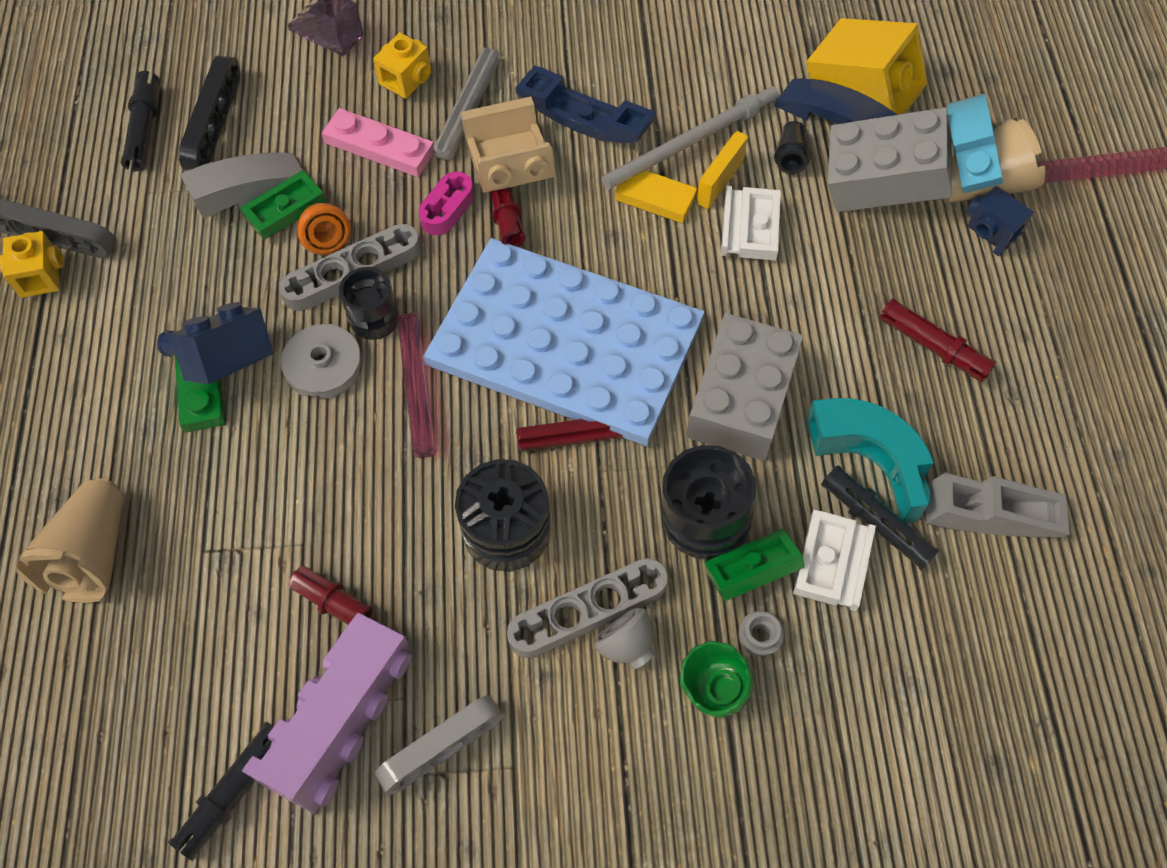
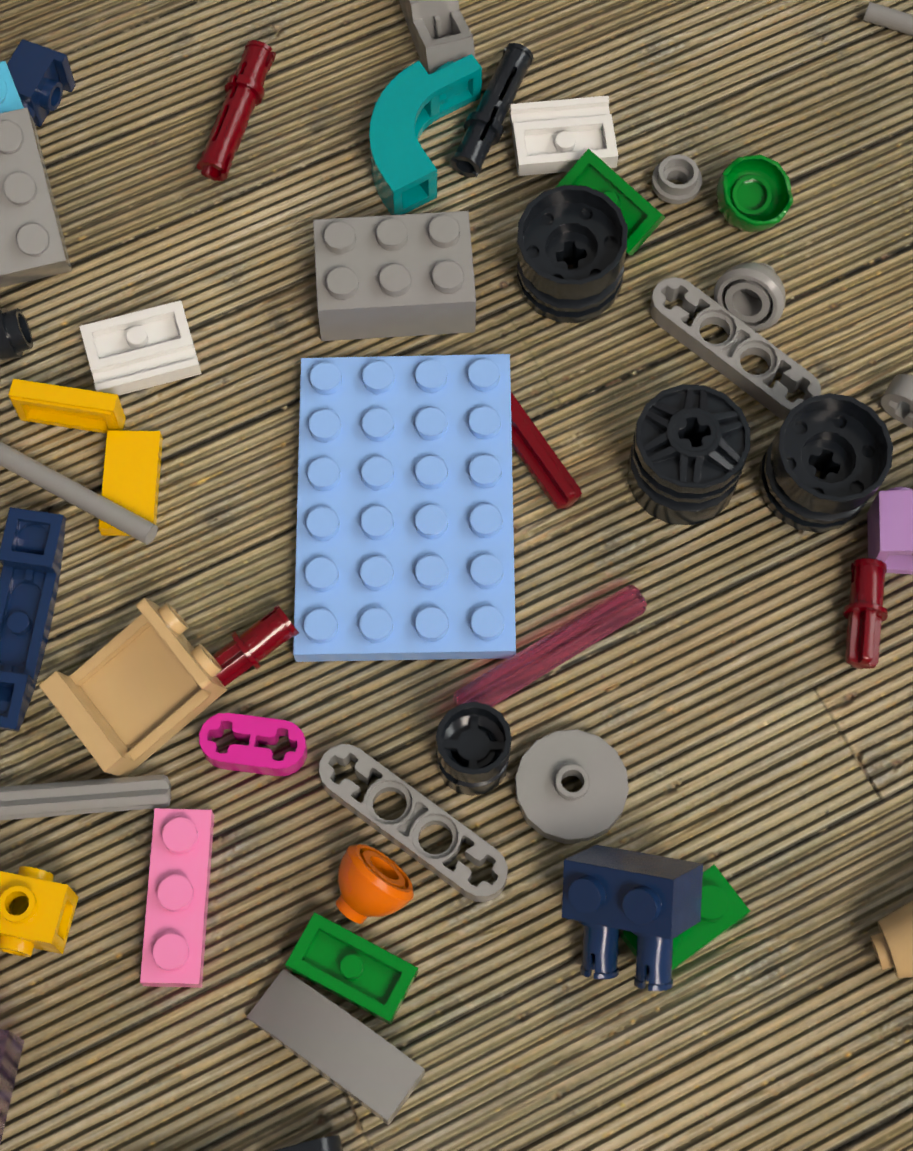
camera: 115 degrees left, 5 degrees up
none -> black wheel [758,393,893,533]

